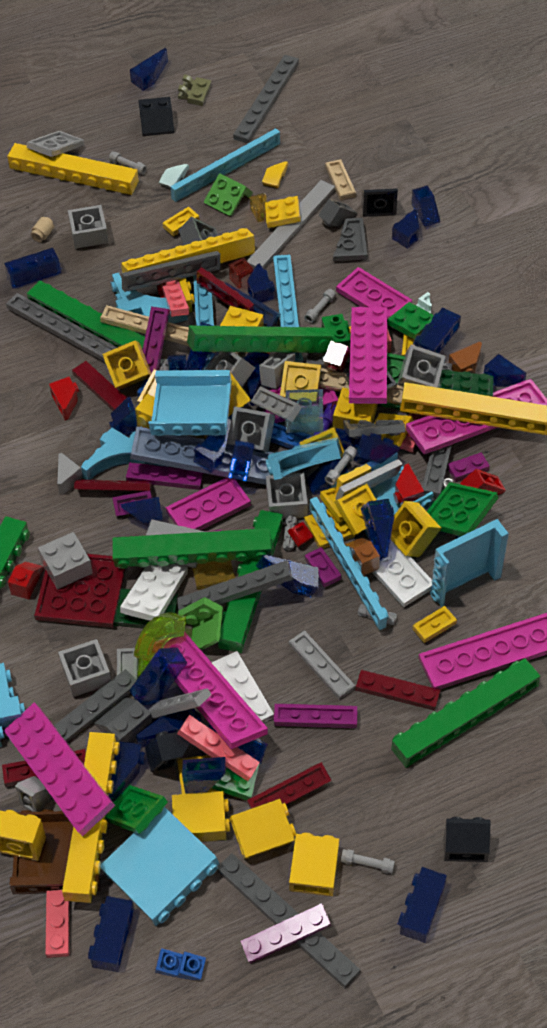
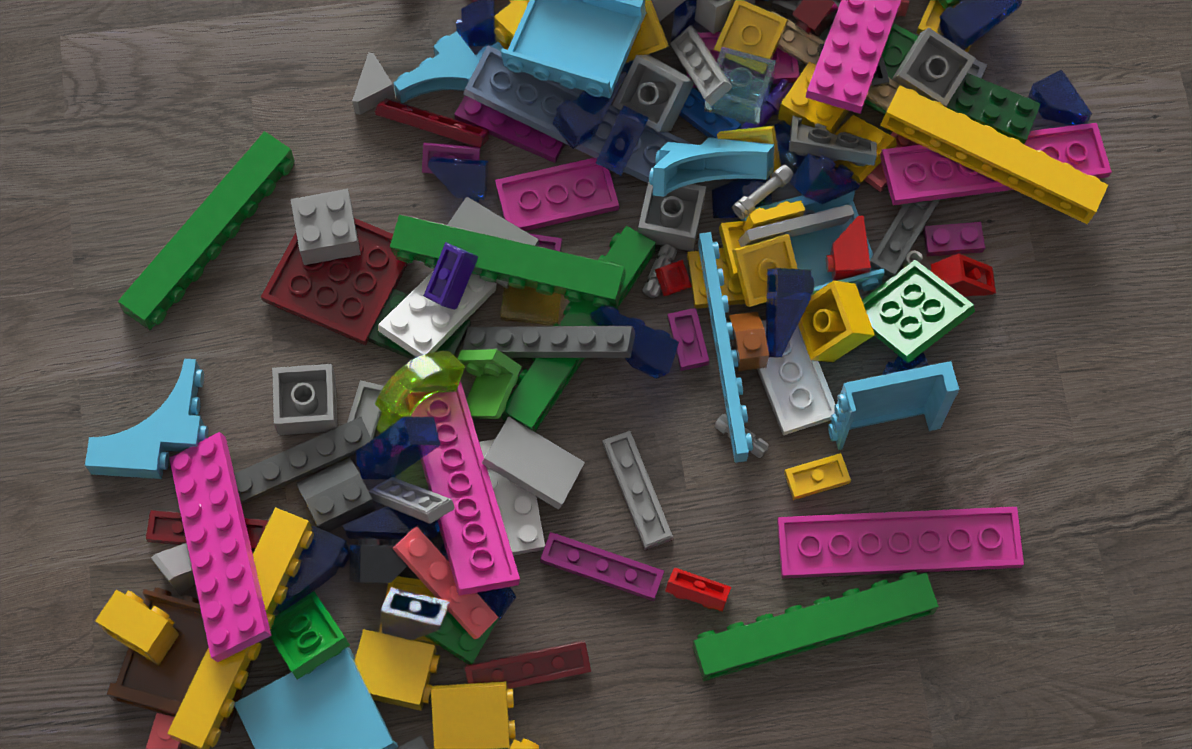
camera: 15 degrees right, 15 degrees up
red slope [8,562,44,600] -> none
dark red plate [355,670,440,711] -> none
dark orange slope [449,342,482,374] -> none
none -> dark purple slope [423,242,478,310]
none -> light grey tile [481,417,585,510]
none -> red plate [665,567,731,611]

